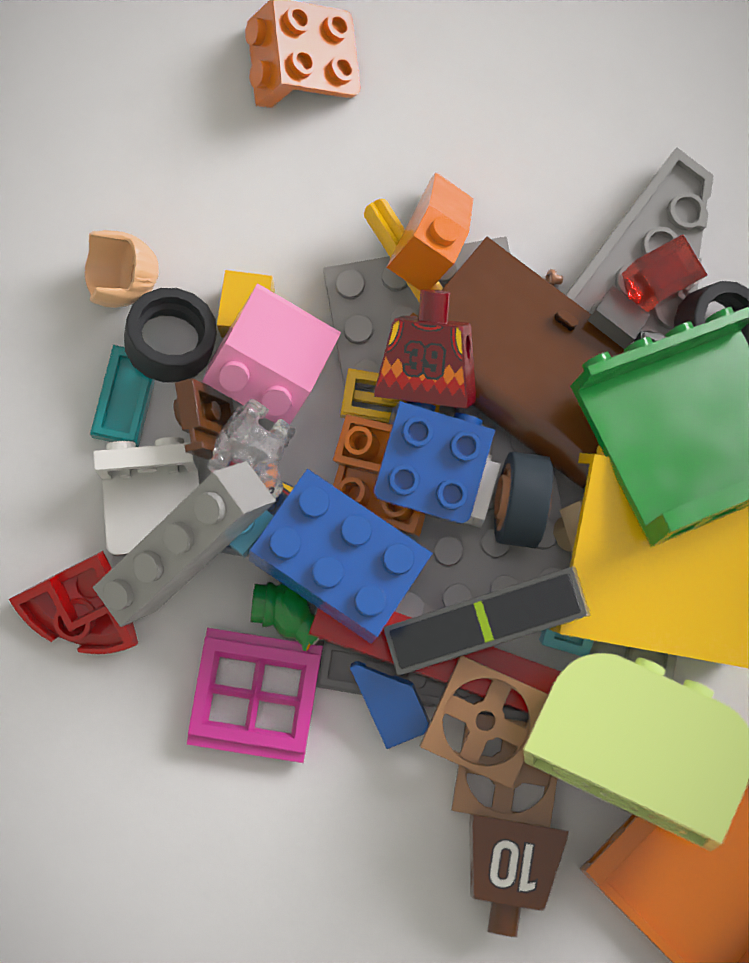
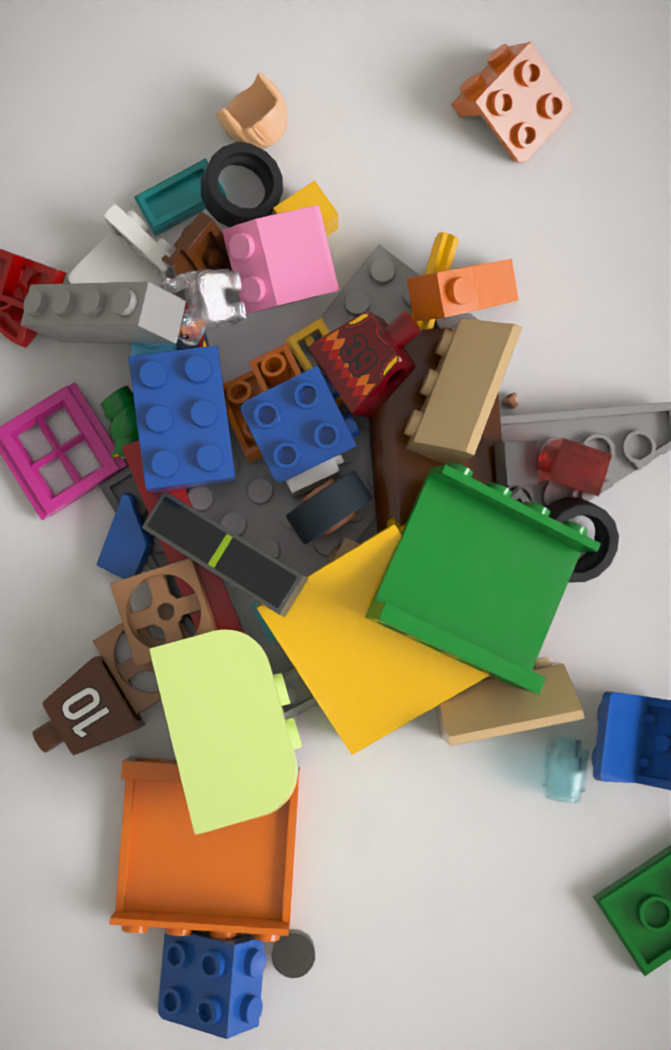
camera: 50 degrees right, 5 degrees up
none -> tan slope [404,318,522,465]

